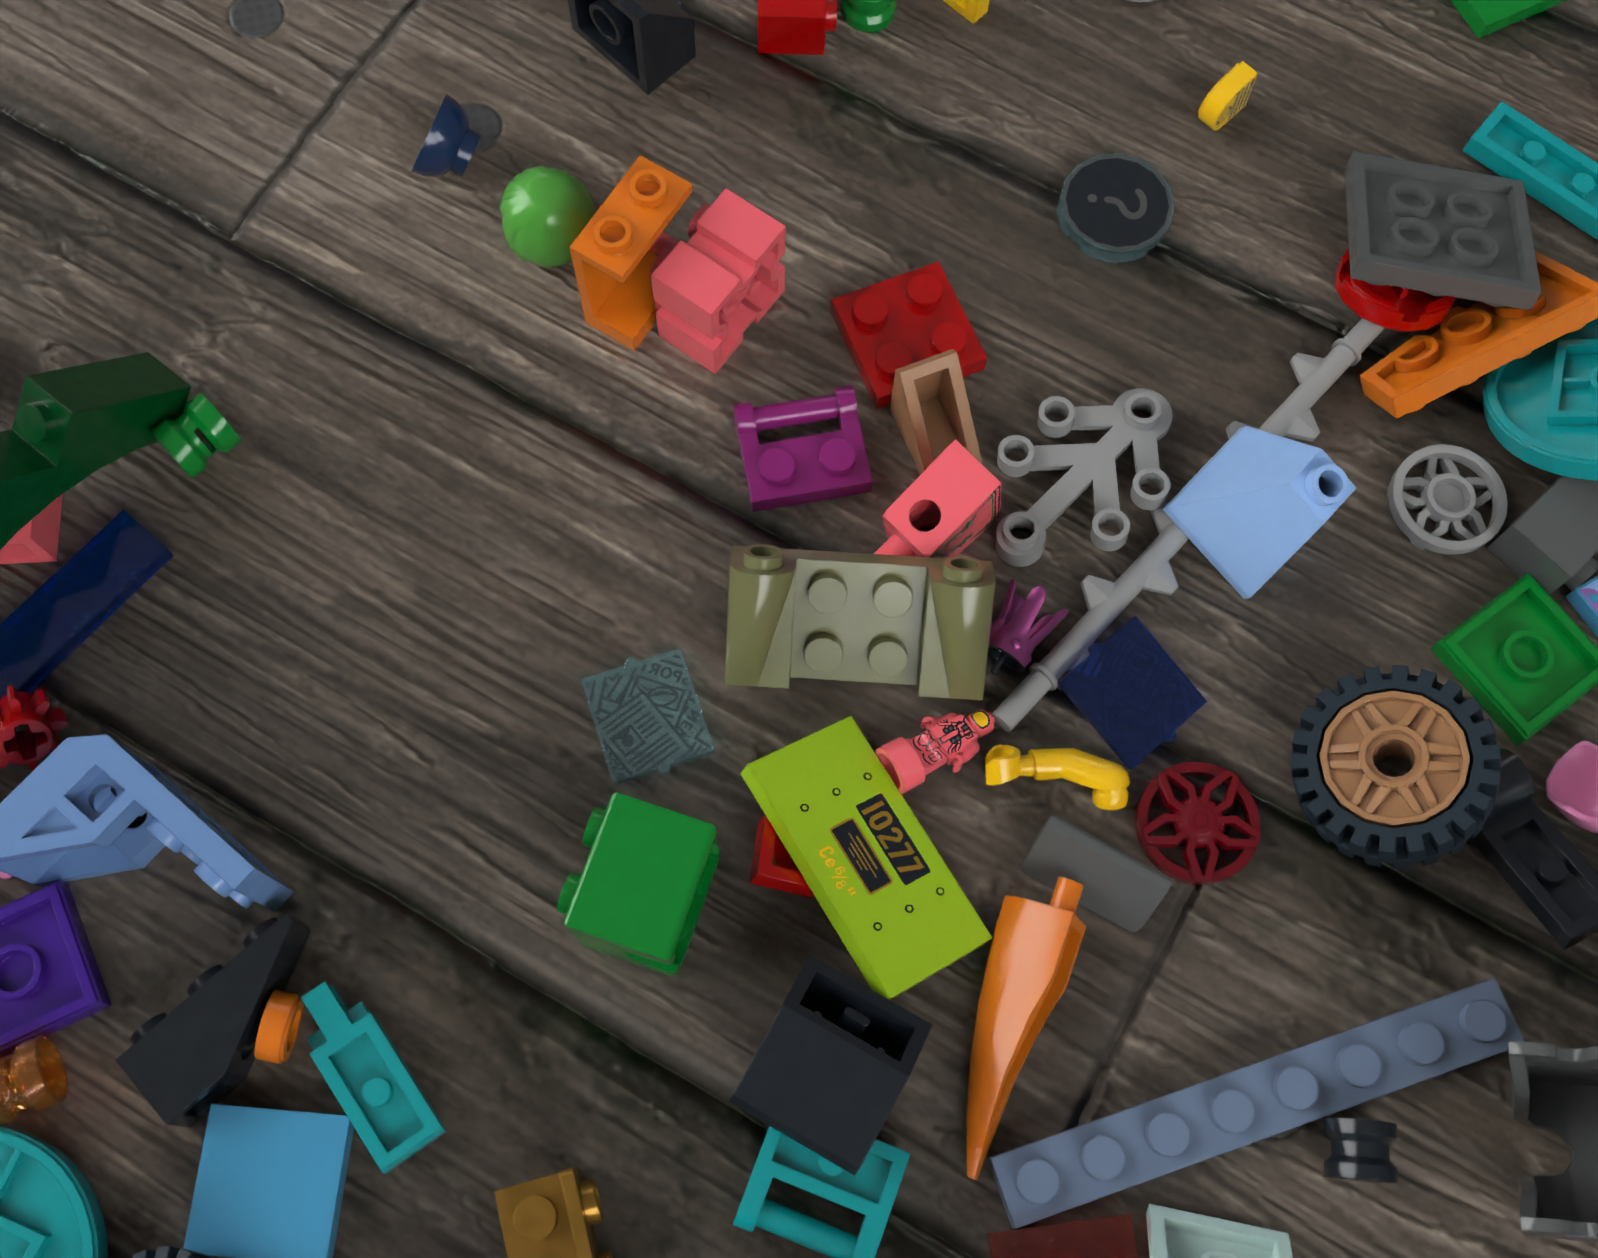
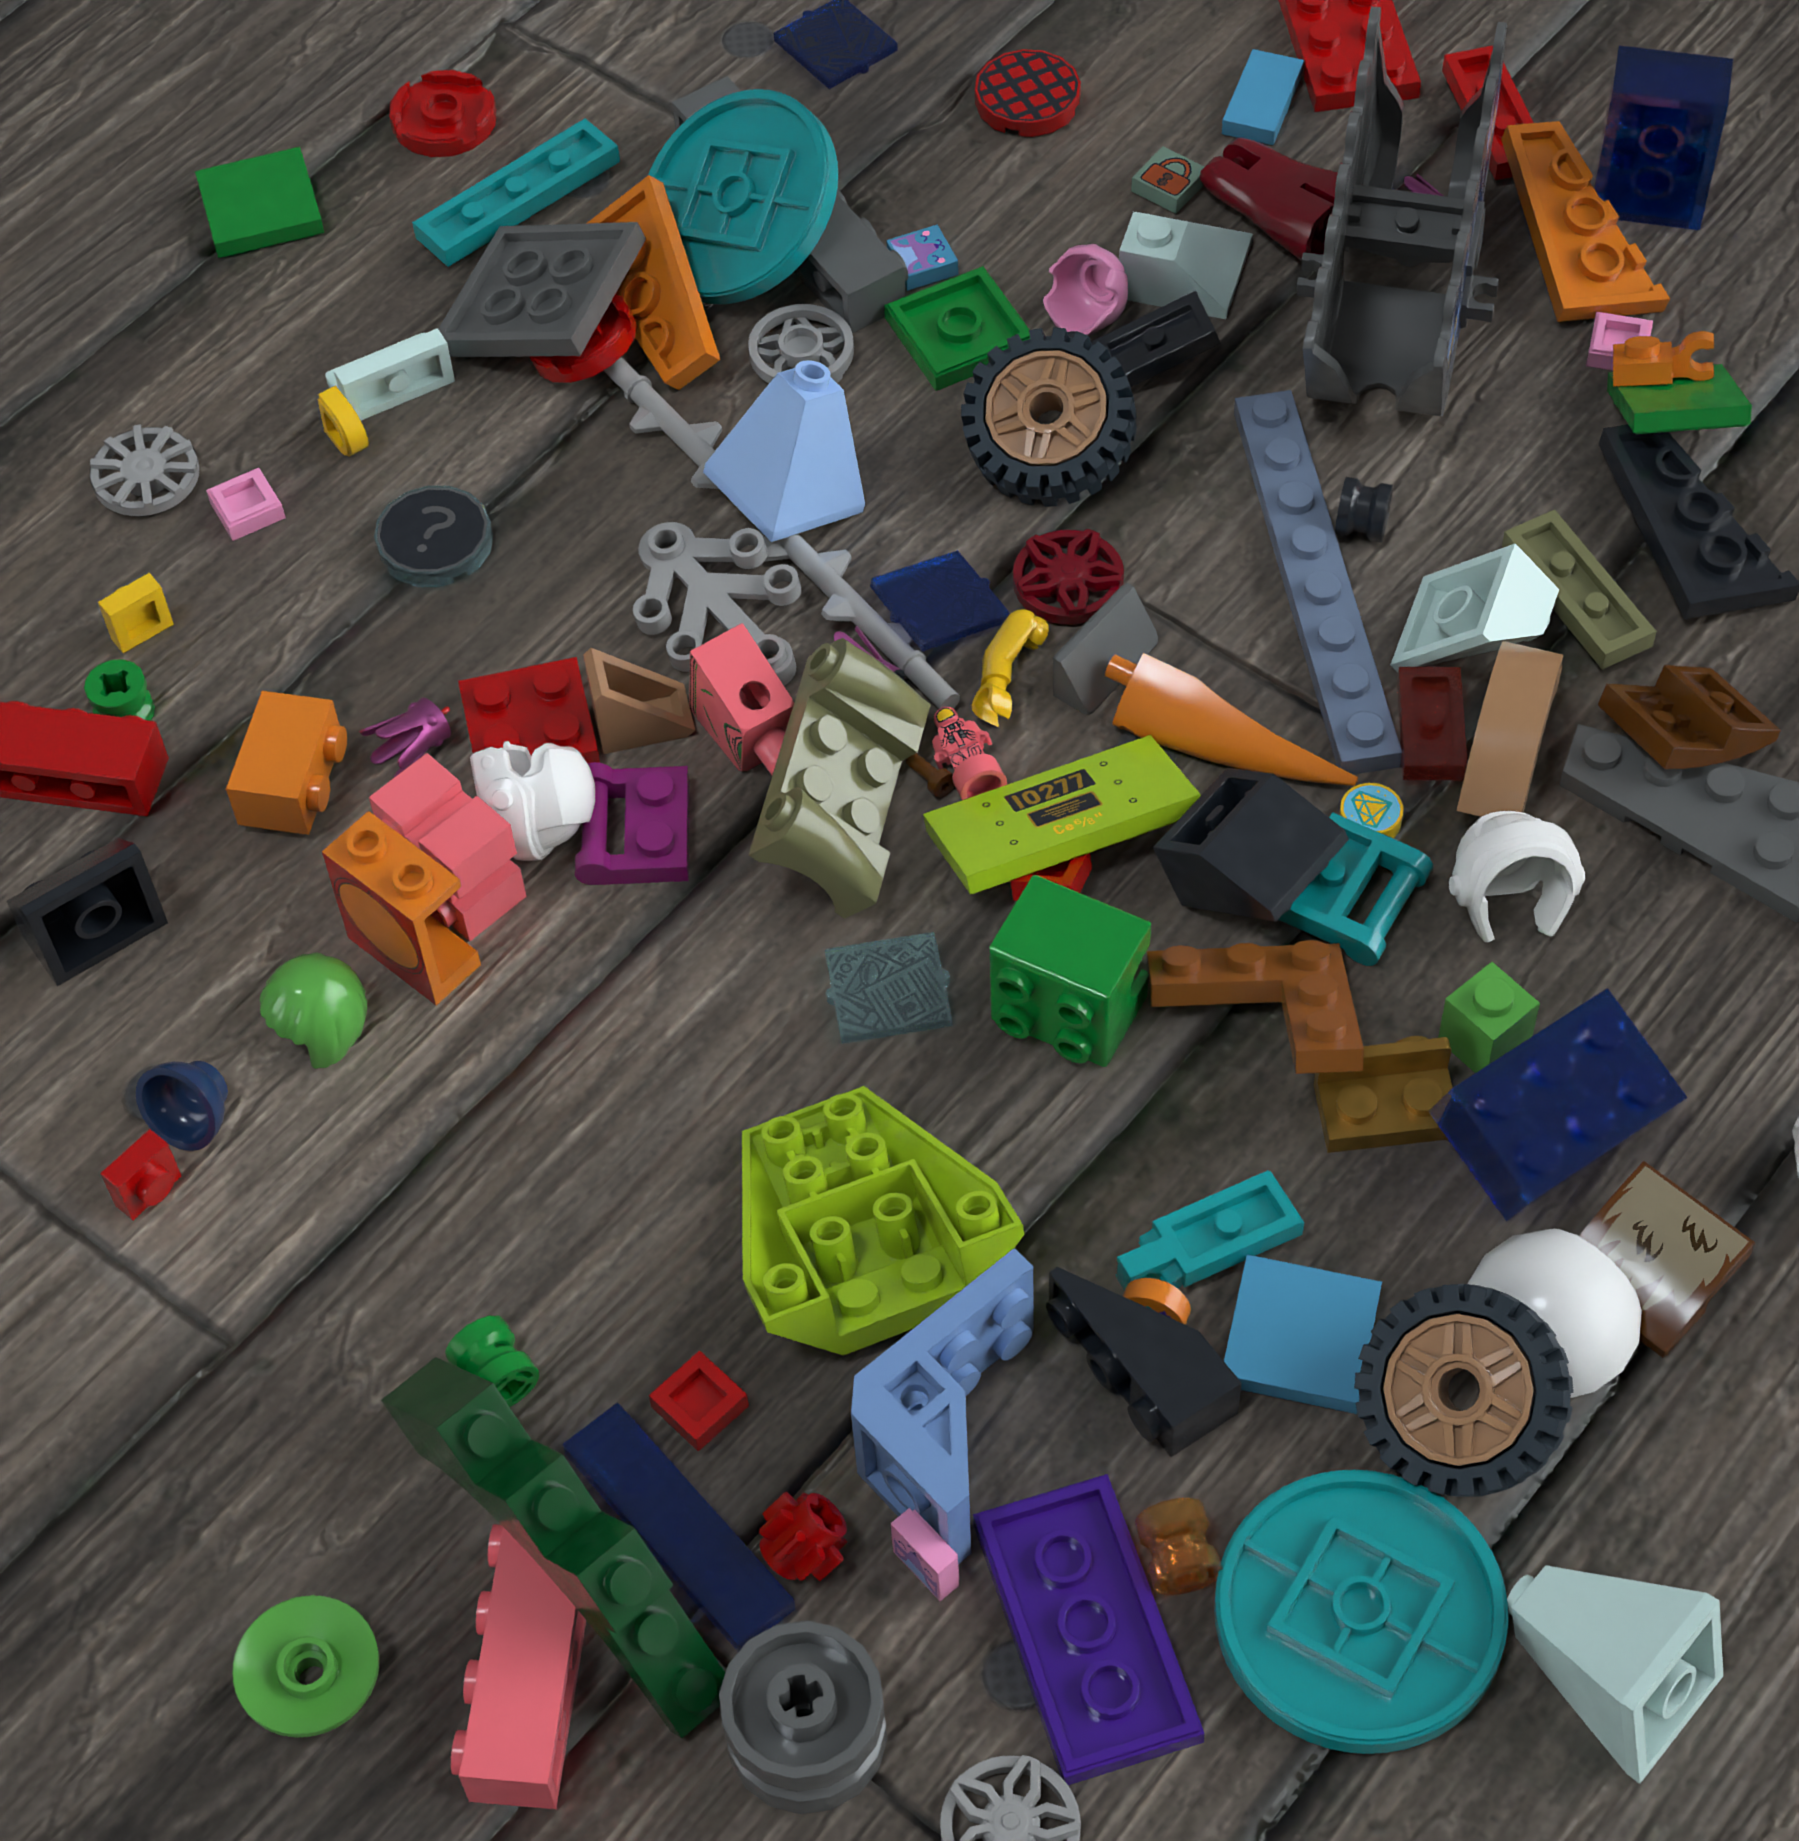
camera: 75 degrees left, 15 degrees down
none -> red plate [100,1129,182,1220]
none -> bright pink tile [206,468,286,541]
none -> orange brick [226,691,347,835]
none -> light aqua panel [325,328,455,421]
none -> flat silver piece [359,697,451,777]
none -> white helmet [470,741,595,861]
none -> red plate [649,1350,749,1452]
none -> lime wedge [742,1086,1024,1356]
none -> reddish brown piece [906,753,954,798]
none -> dark orange plate [1147,940,1364,1074]
none -> tile [1339,783,1403,839]

